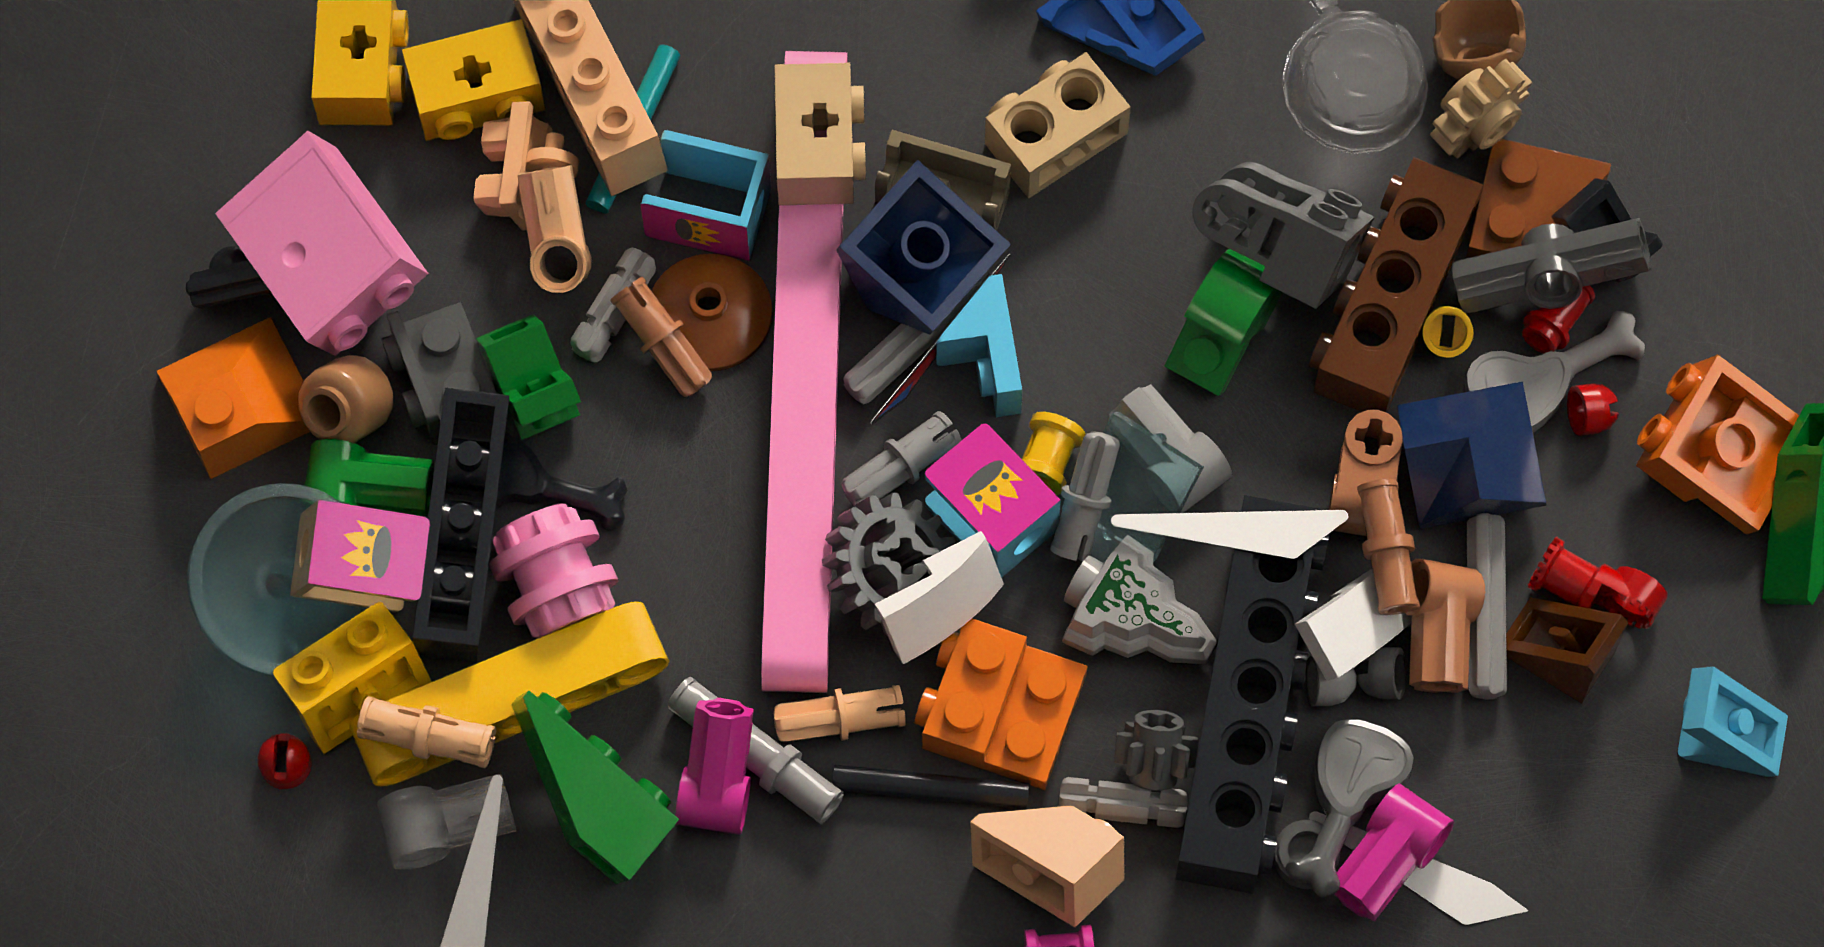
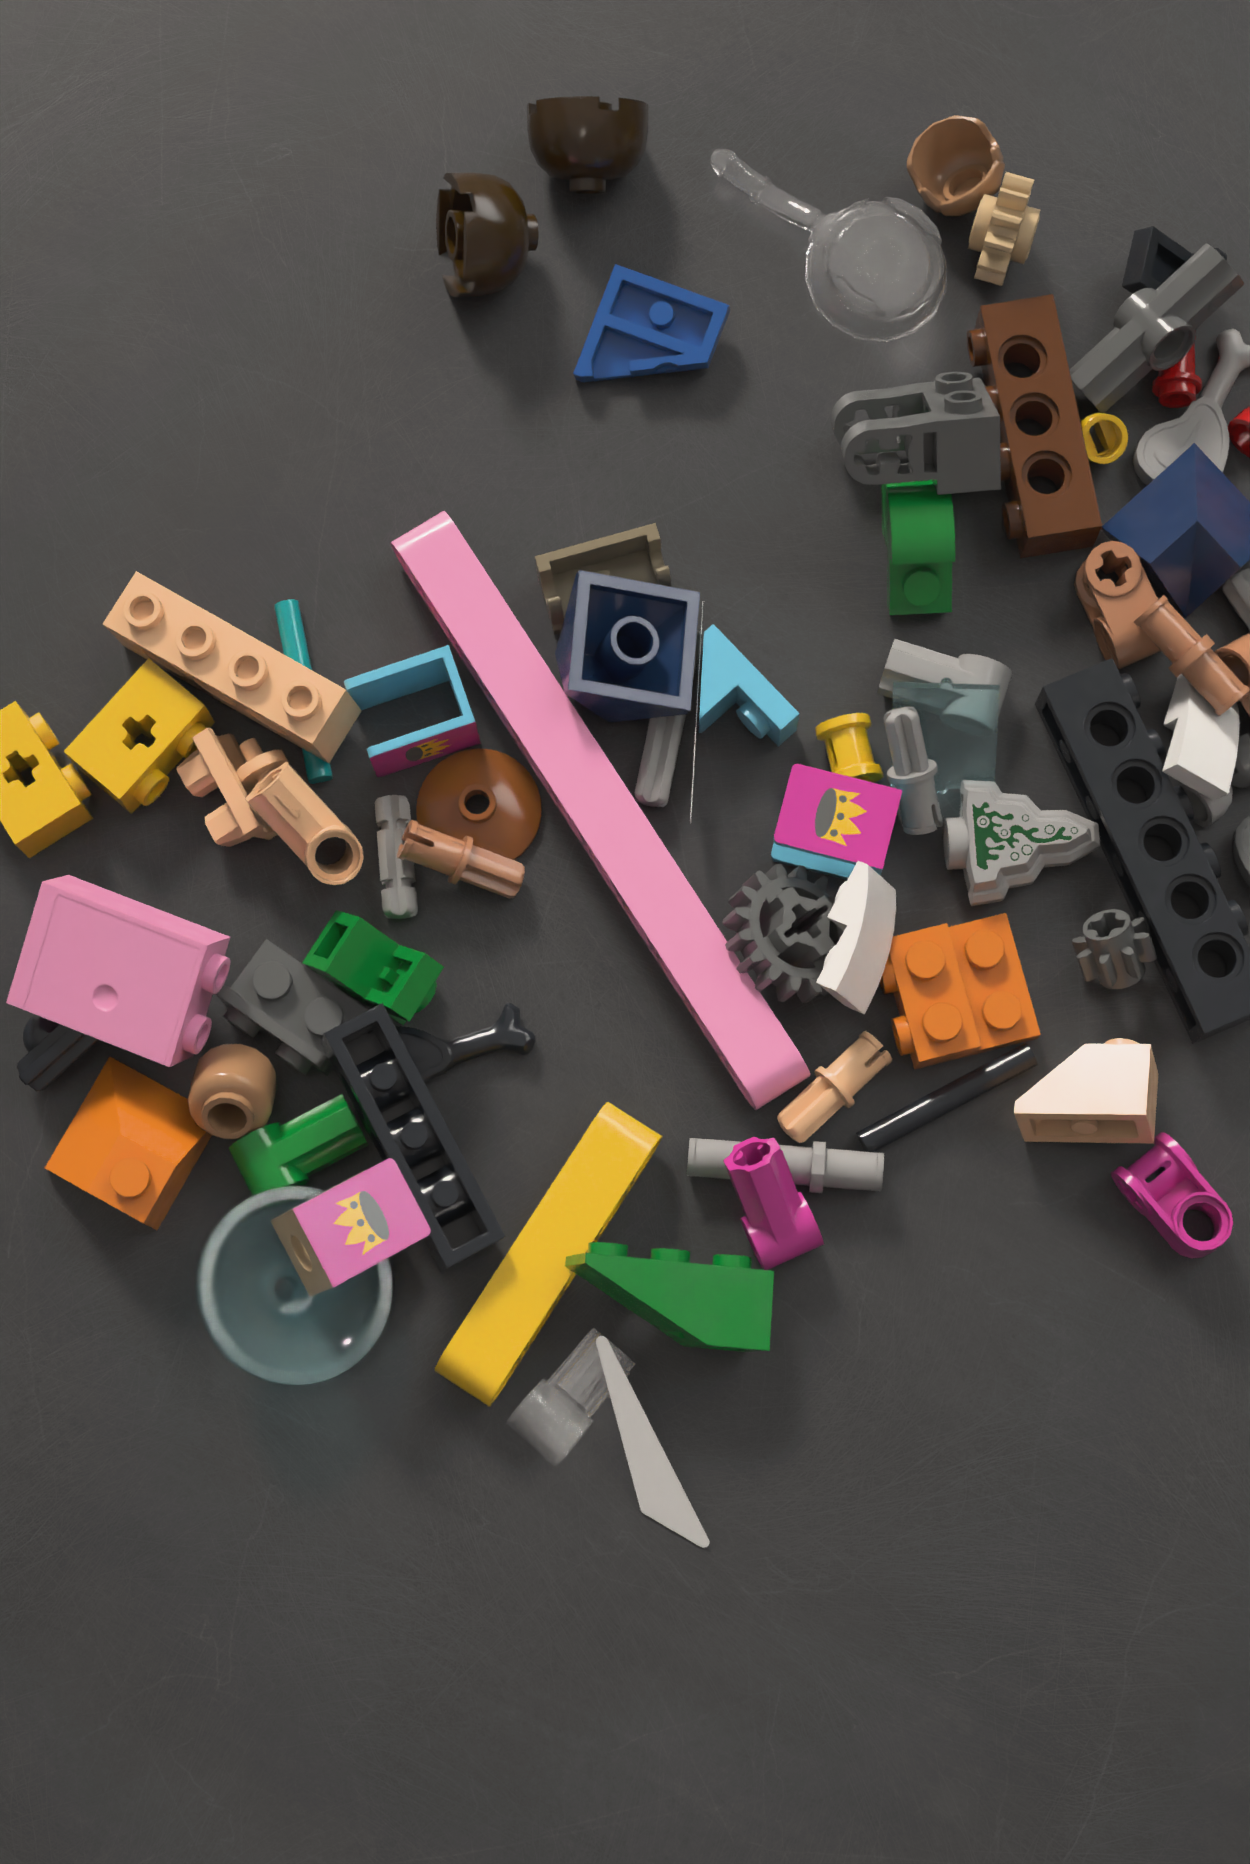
camera: 30 degrees left, 10 degrees up
red hinge [257,733,312,789] -> none
yellow bracket [273,602,432,755] -> none
light nougat pin [357,696,496,768] -> none
bright pink piece [489,504,619,639] -> none
tan brick [775,63,866,205] -> none
light grey axle [841,411,962,507] -> none
tan brick [985,52,1131,199] -> none
light grey axle [1058,777,1188,828] -> none
white sticker [1111,510,1348,559] -> none
dark orange wing [1466,139,1611,258] -> none

